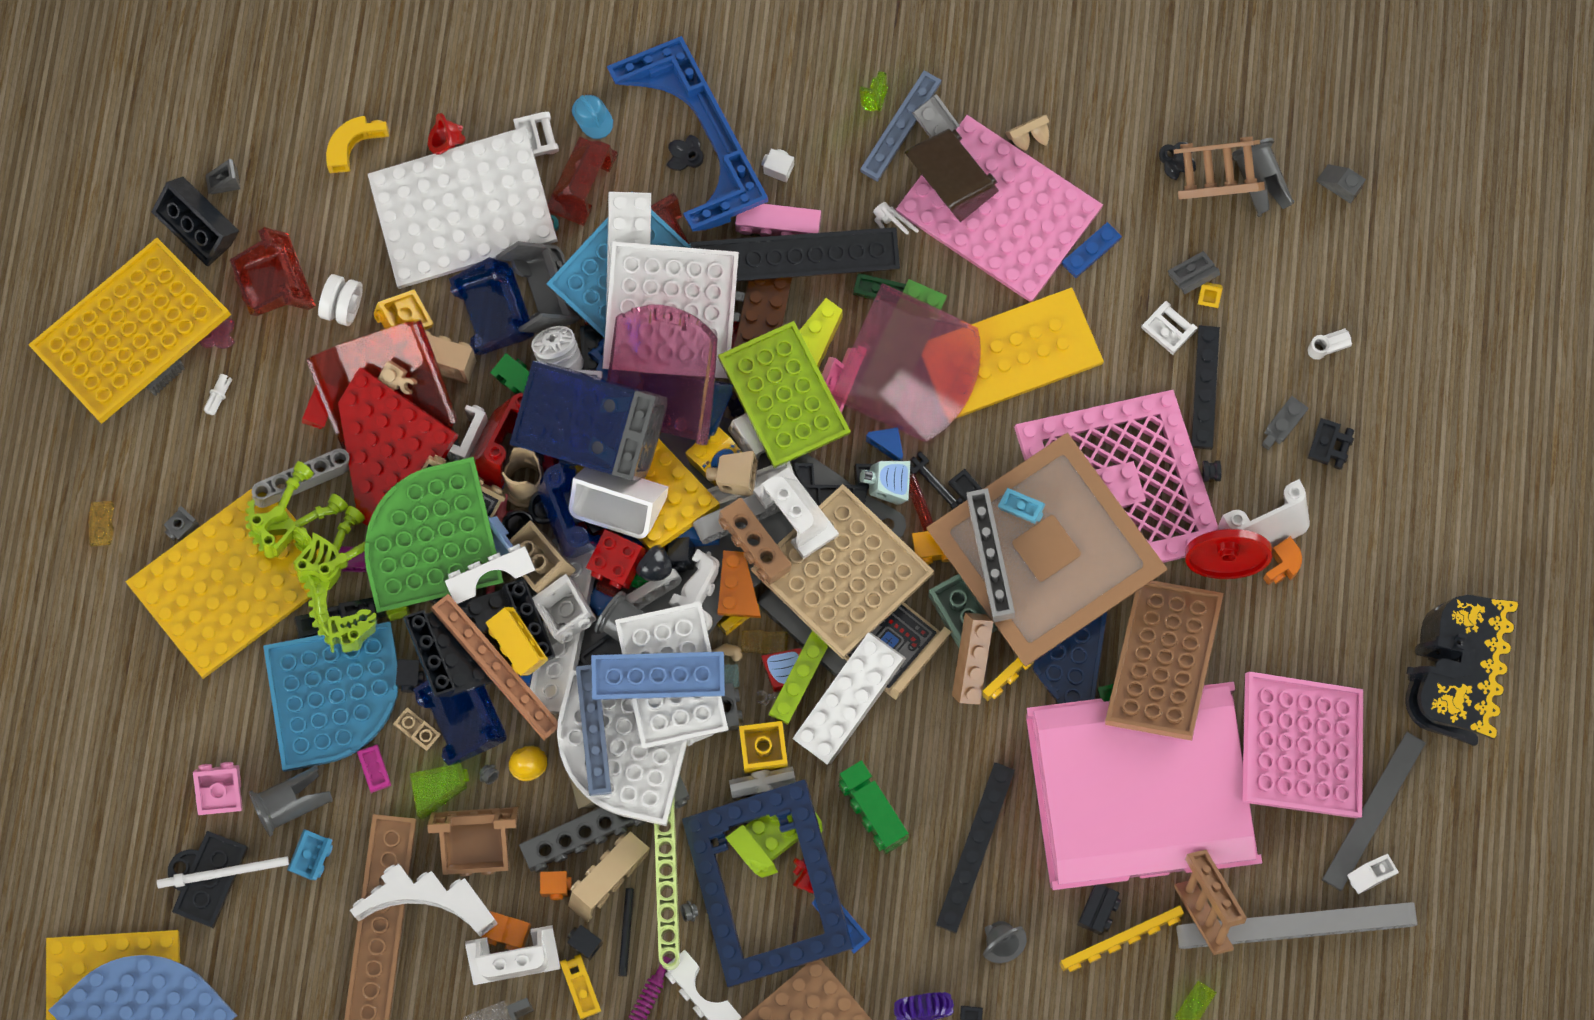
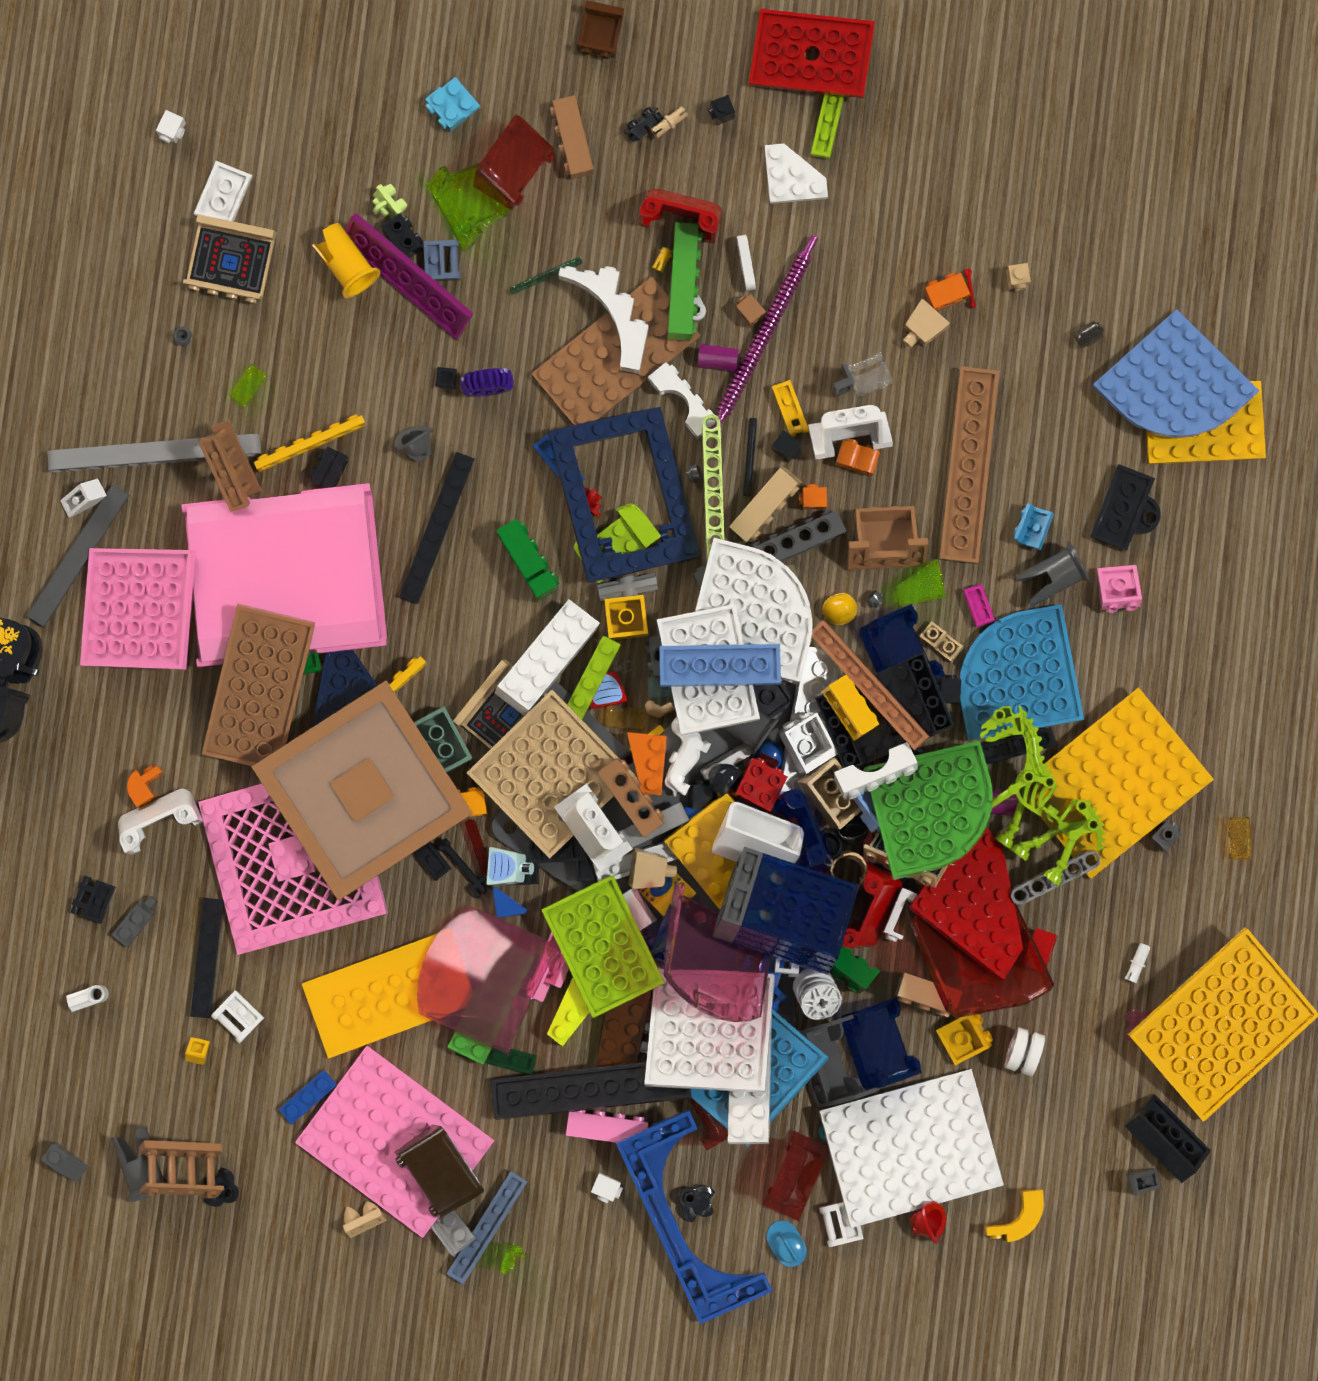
camera: 175 degrees right, 10 degrees up
white bar [157,856,289,889] -> none
clear red windscreen [230,227,315,316] -> none
white arch [350,864,498,937] -> none
tan plate [378,360,417,394] -> none
sand blue plate [576,665,612,796] -> none
white plant [873,202,919,235] -> none
medium nougat brick [952,613,994,705] -> none
light grey brick [967,488,1015,623] -> none
medium azure plate [998,488,1045,524] -> none
dark grey plate [1168,251,1220,295] -> none
red dish [1185,529,1272,579] -> none
black wheel [1202,460,1222,482] -> none

